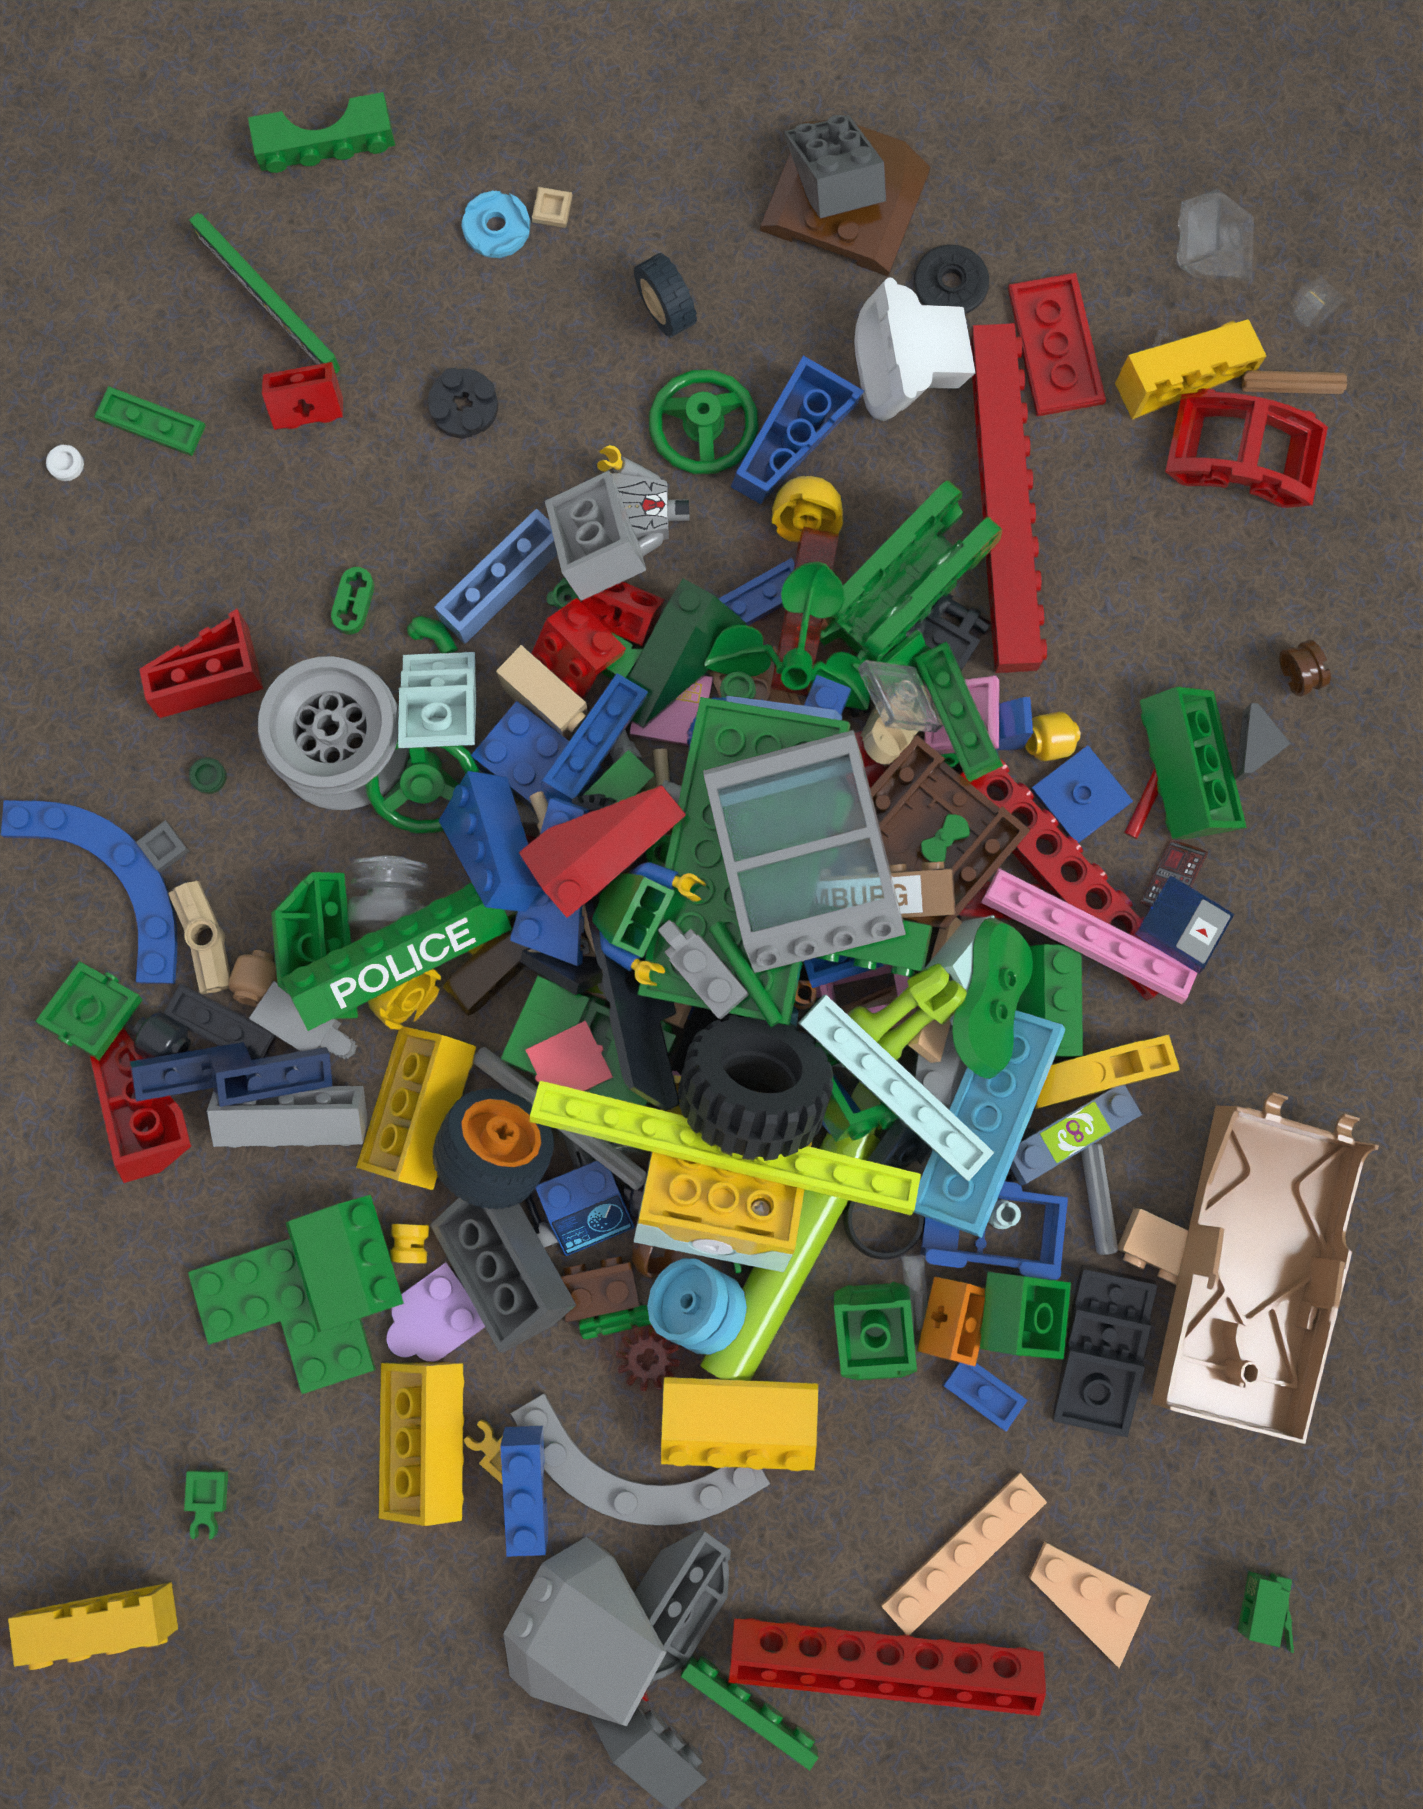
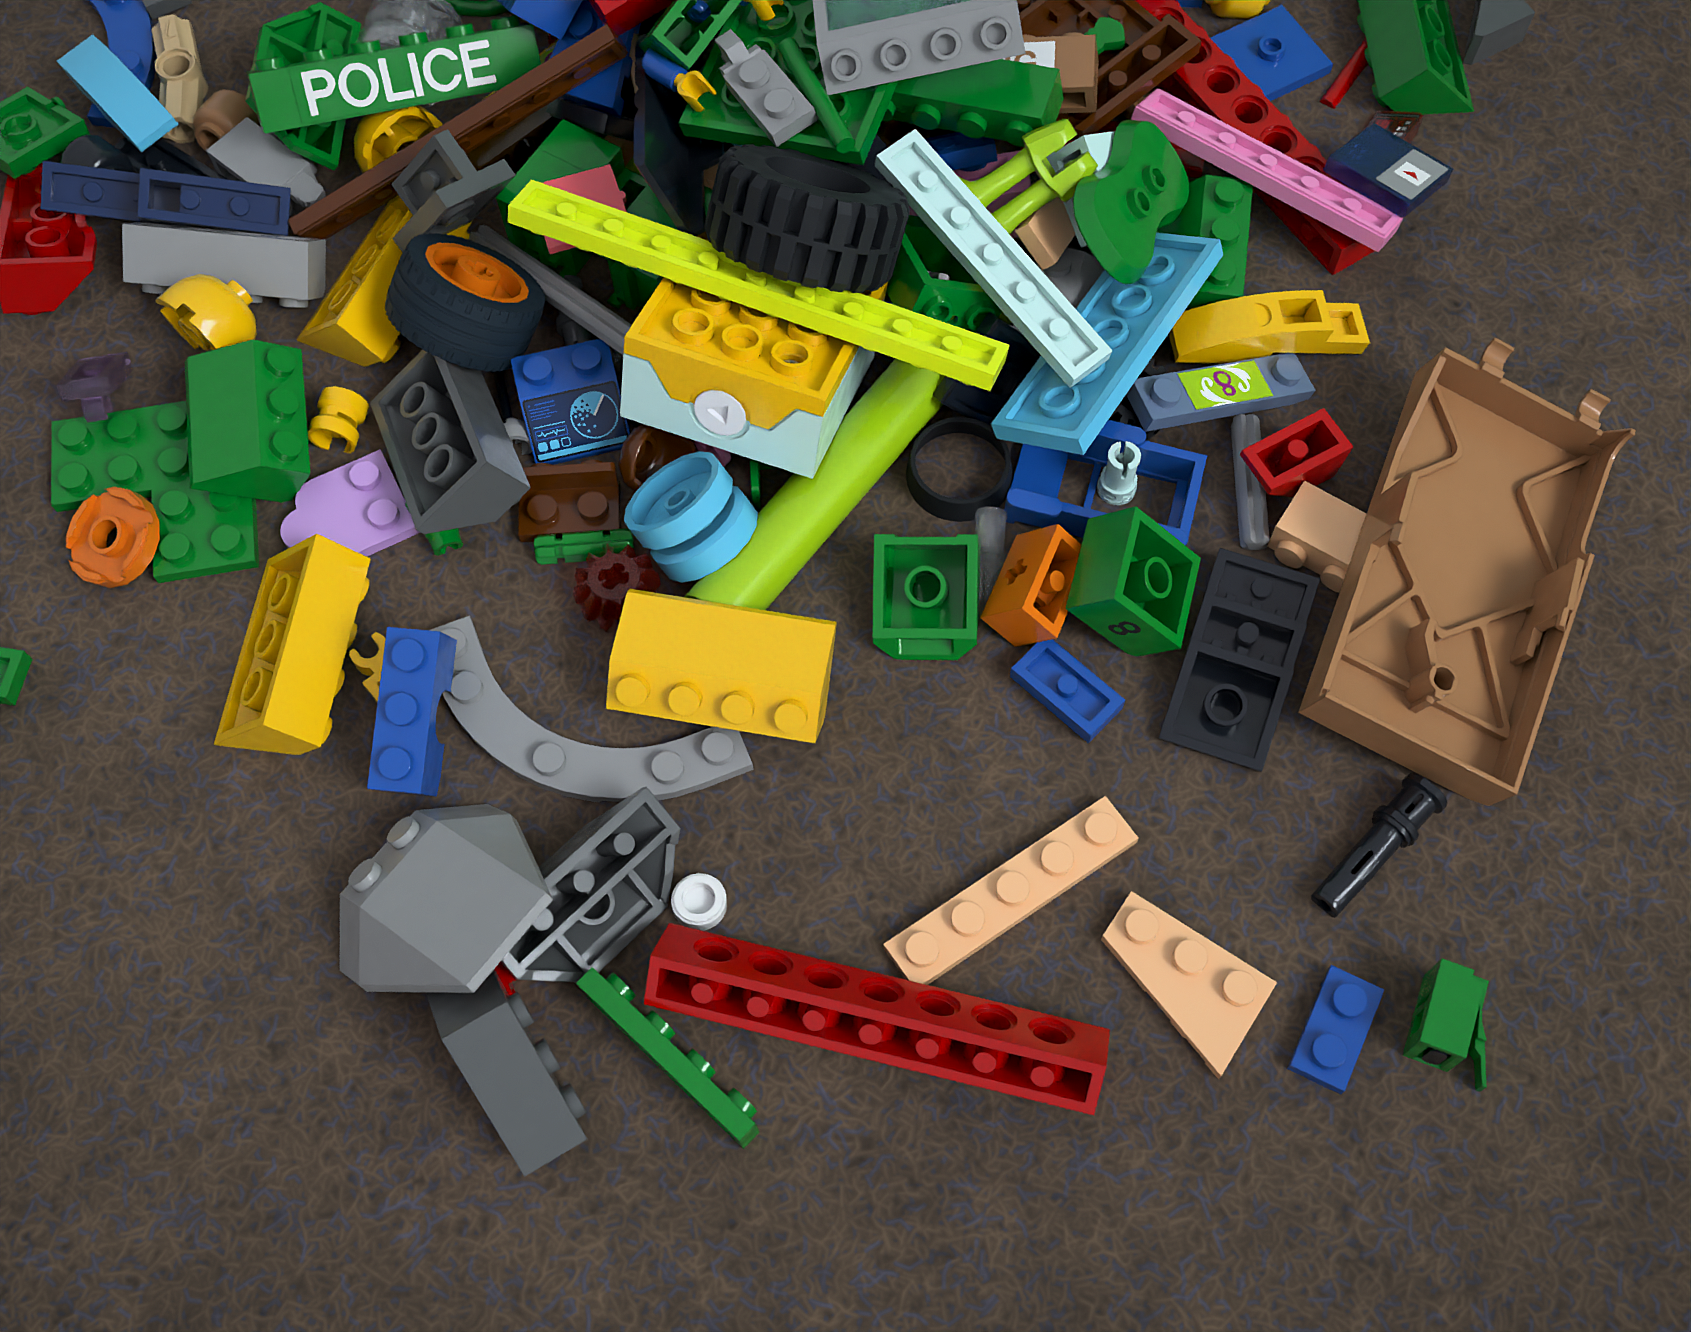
camera: 10 degrees right, 15 degrees down
none -> medium azure slope [57,34,178,152]
none -> clear purple plate [57,351,132,423]
none -> orange tile [66,486,160,588]
none -> yellow cylinder [155,274,257,351]
none -> reddish brown tile [288,24,629,239]
none -> dark grey bracket [391,129,516,253]
none -> white tile [671,873,727,931]
none -> red slope [1240,408,1353,497]
none -> blue plate [1287,965,1384,1095]
none -> black pin [1311,773,1447,918]

